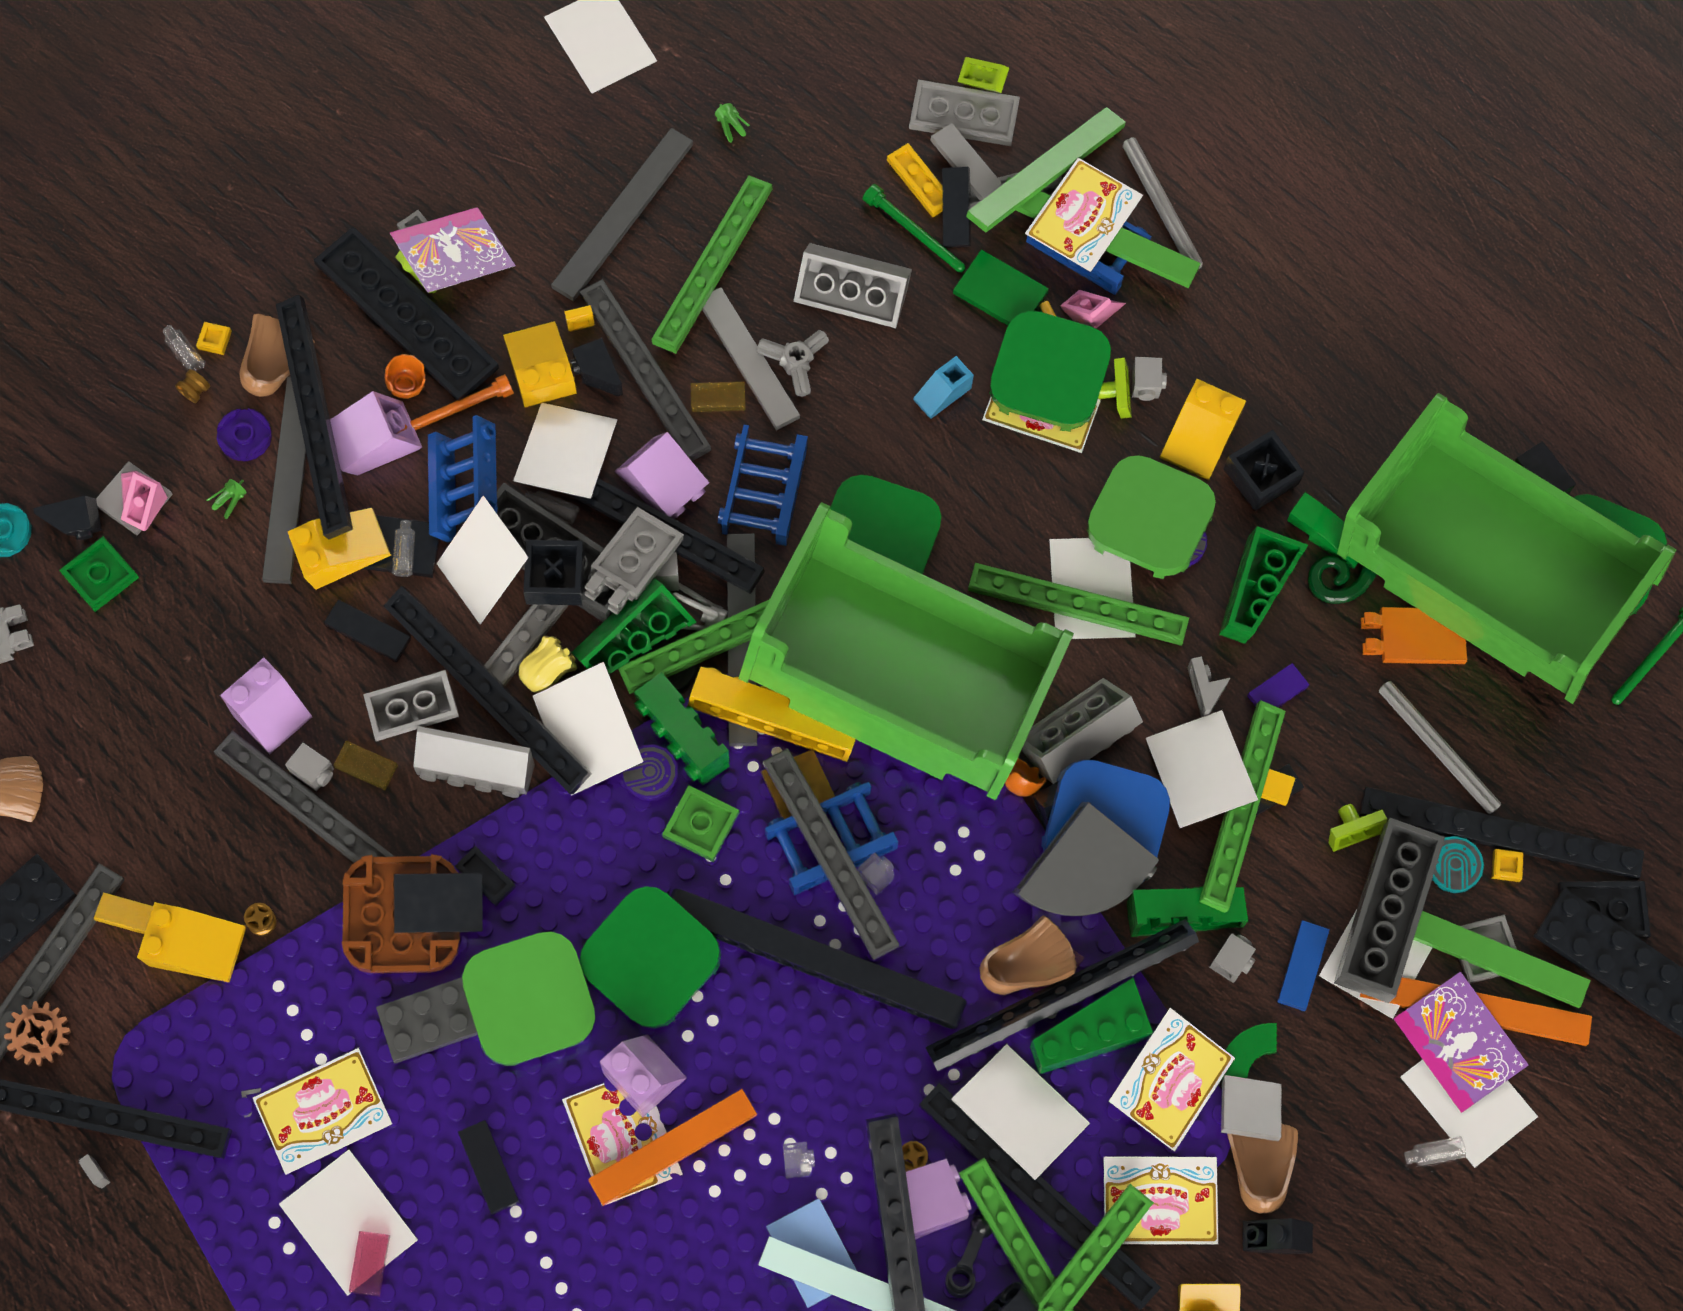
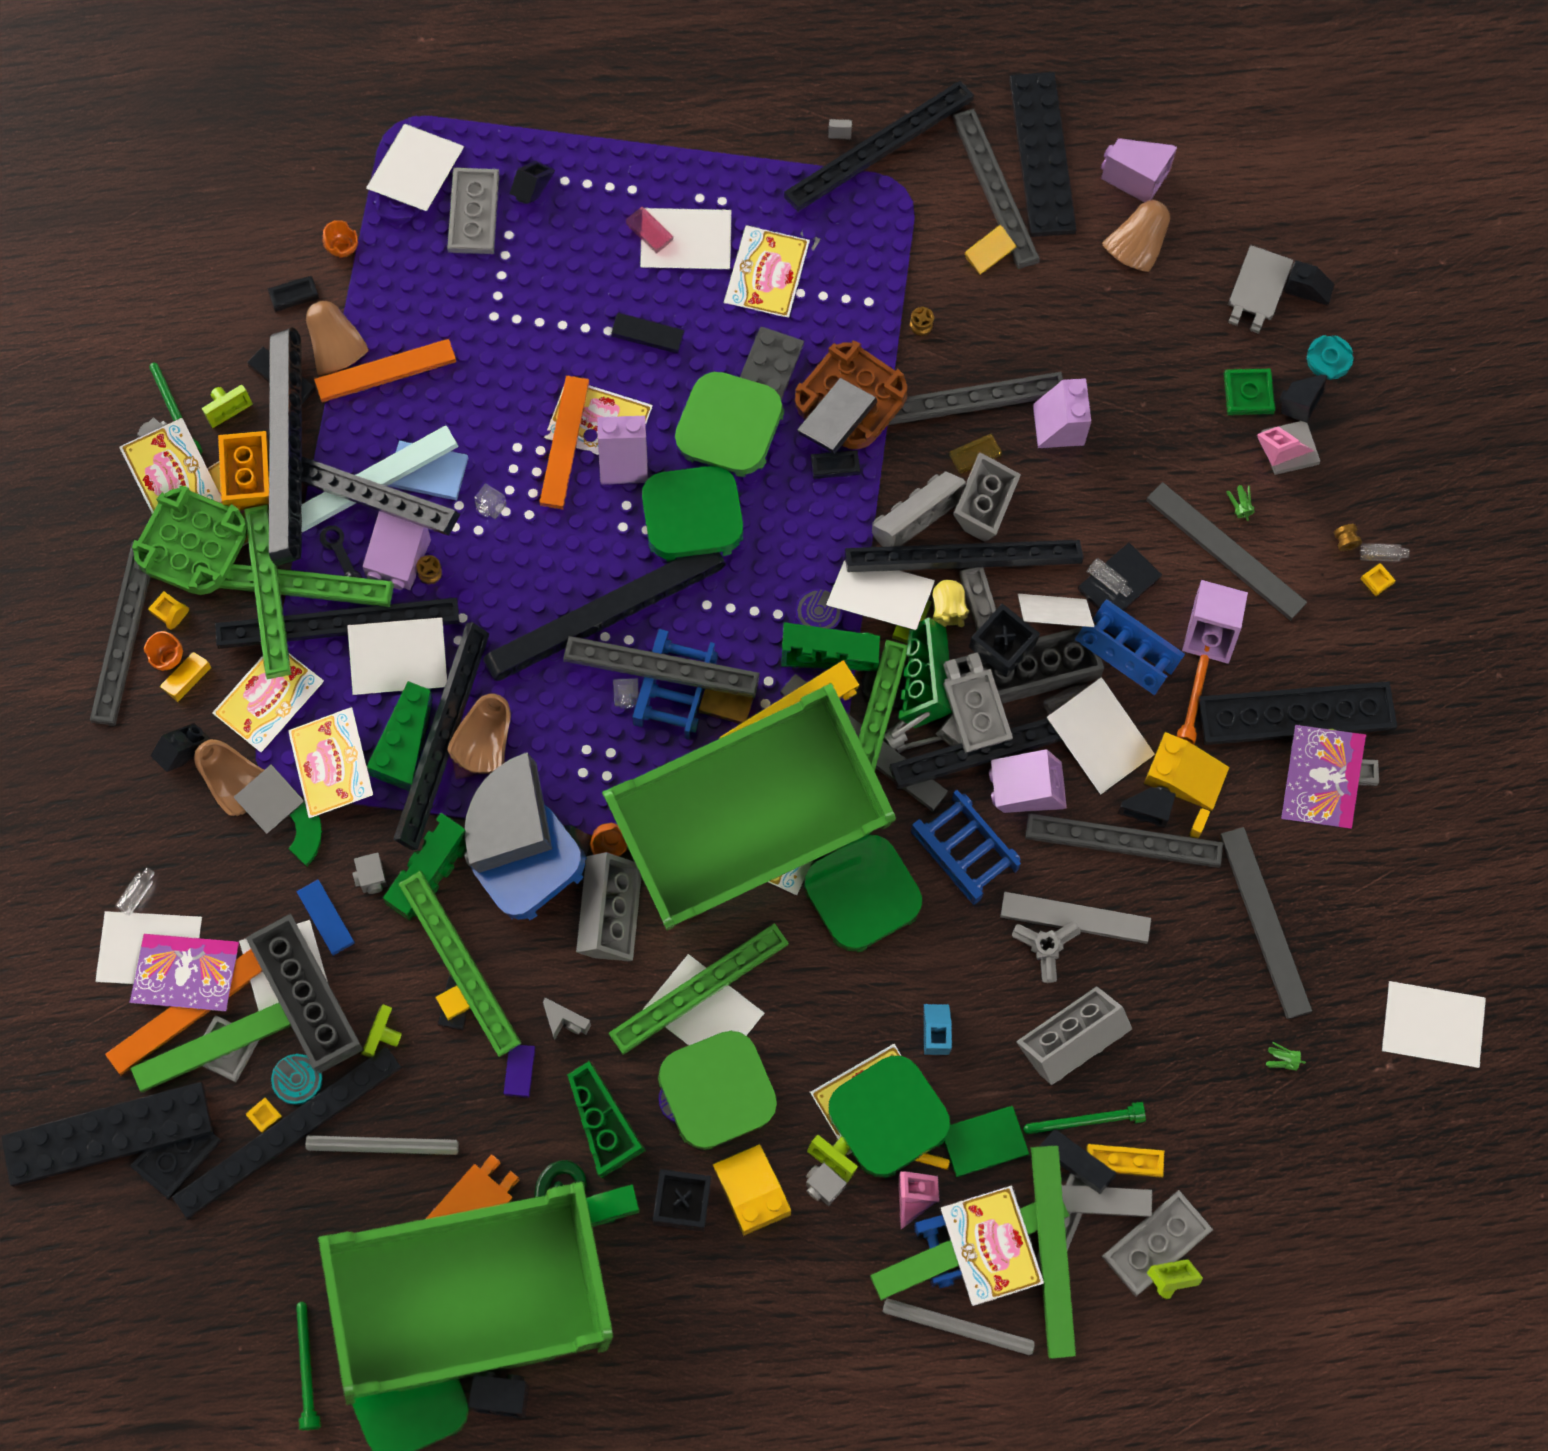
camera: 130 degrees right, 0 degrees up
nougat gear [4,1001,71,1067] -> none
yellow slope [137,902,246,983] -> none
dark purple tile [217,408,272,461] -> none
medium nougat hair [239,314,315,397] -> none
black plate [276,295,353,539] -> none
light grey brick [285,743,334,791] -> none
yellow slope [288,508,391,590] -> none
black tile [324,599,411,662] -> none
orange hair [384,354,426,399] -> none
bright green tile [652,175,773,354] -> none
bright green plate [662,785,739,862] -> none
clear yellow tile [691,382,746,412] -> none
white sticker [1146,710,1258,828] -> none

